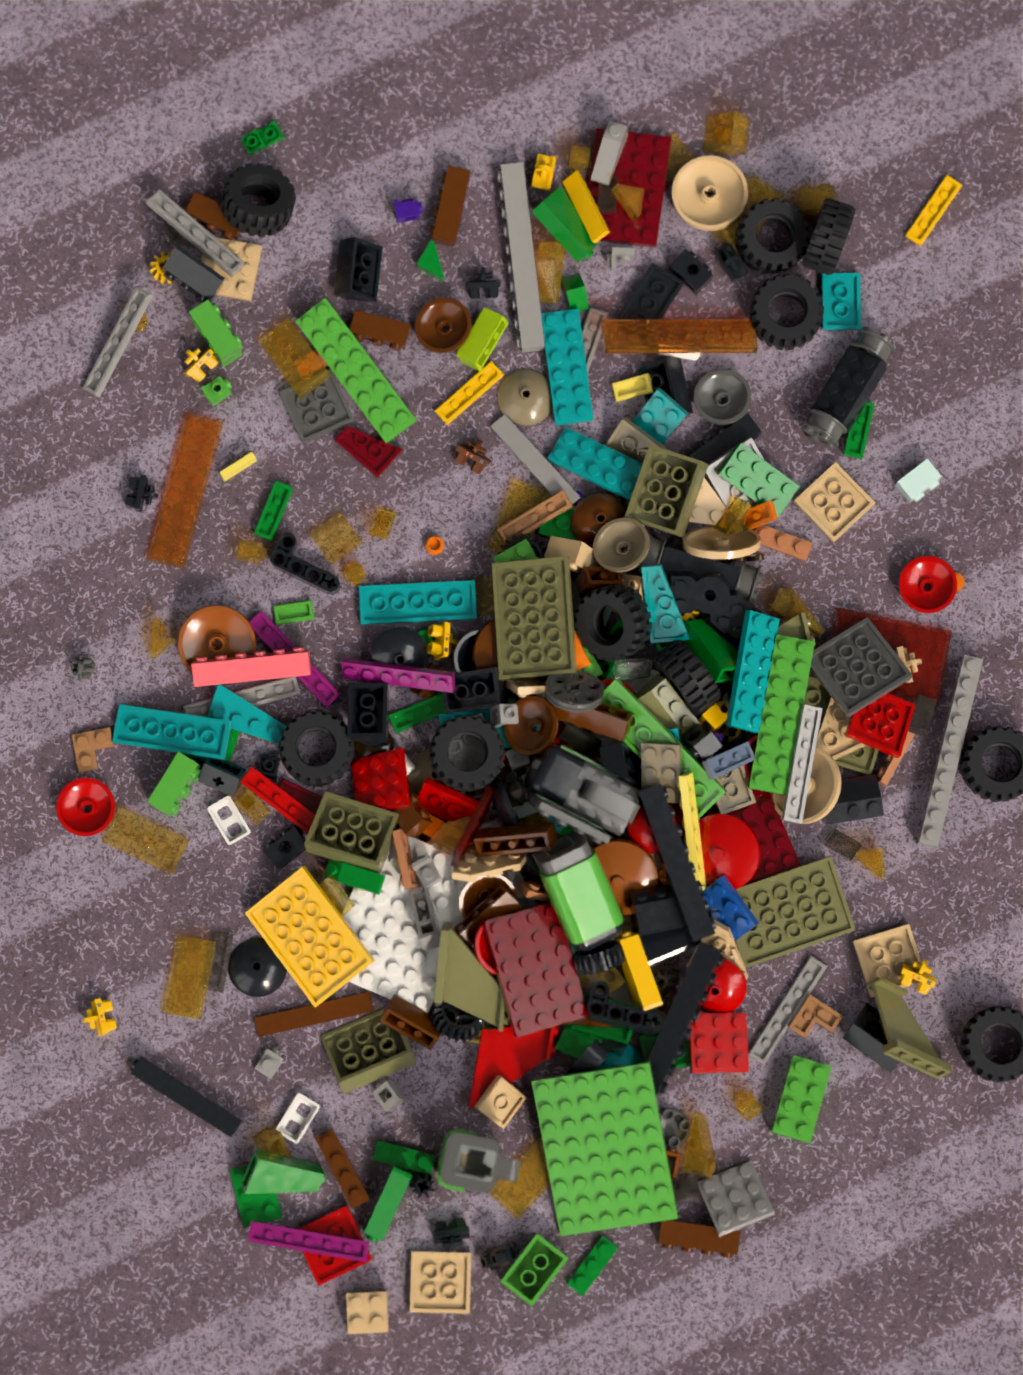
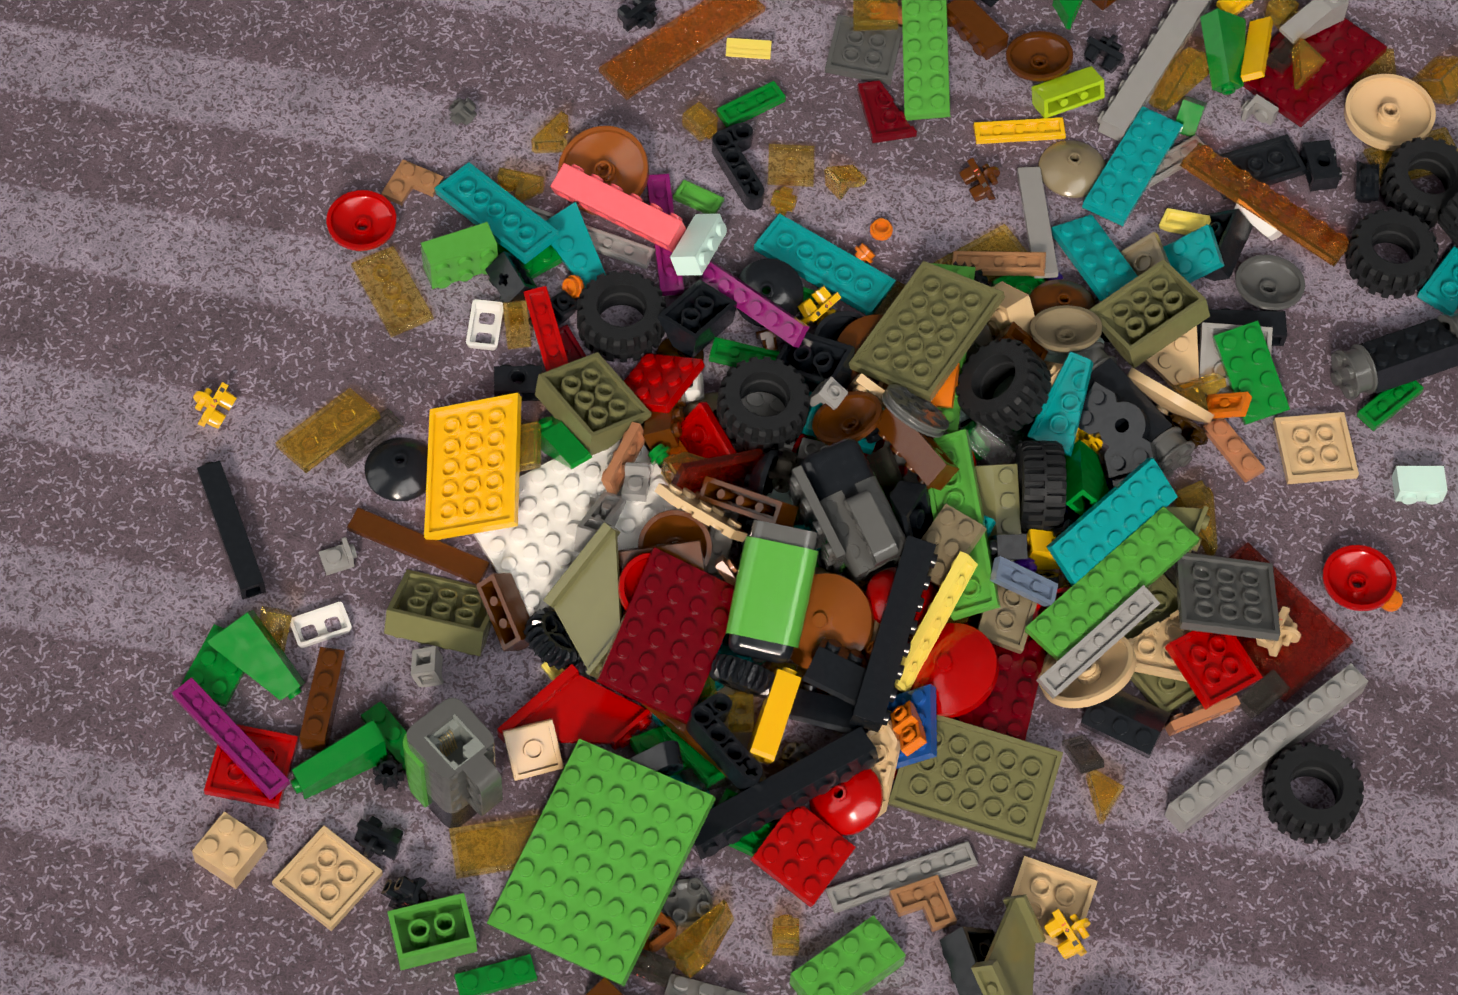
camera: 35 degrees right, 20 degrees down
none -> clear yellow slope [497,167,545,203]
none -> orange plate [562,275,584,298]
none -> green plate [648,443,671,465]
none -> light aqua brick [670,214,727,276]
none -> orange plate [854,243,876,264]
none -> orange slope [891,700,927,756]

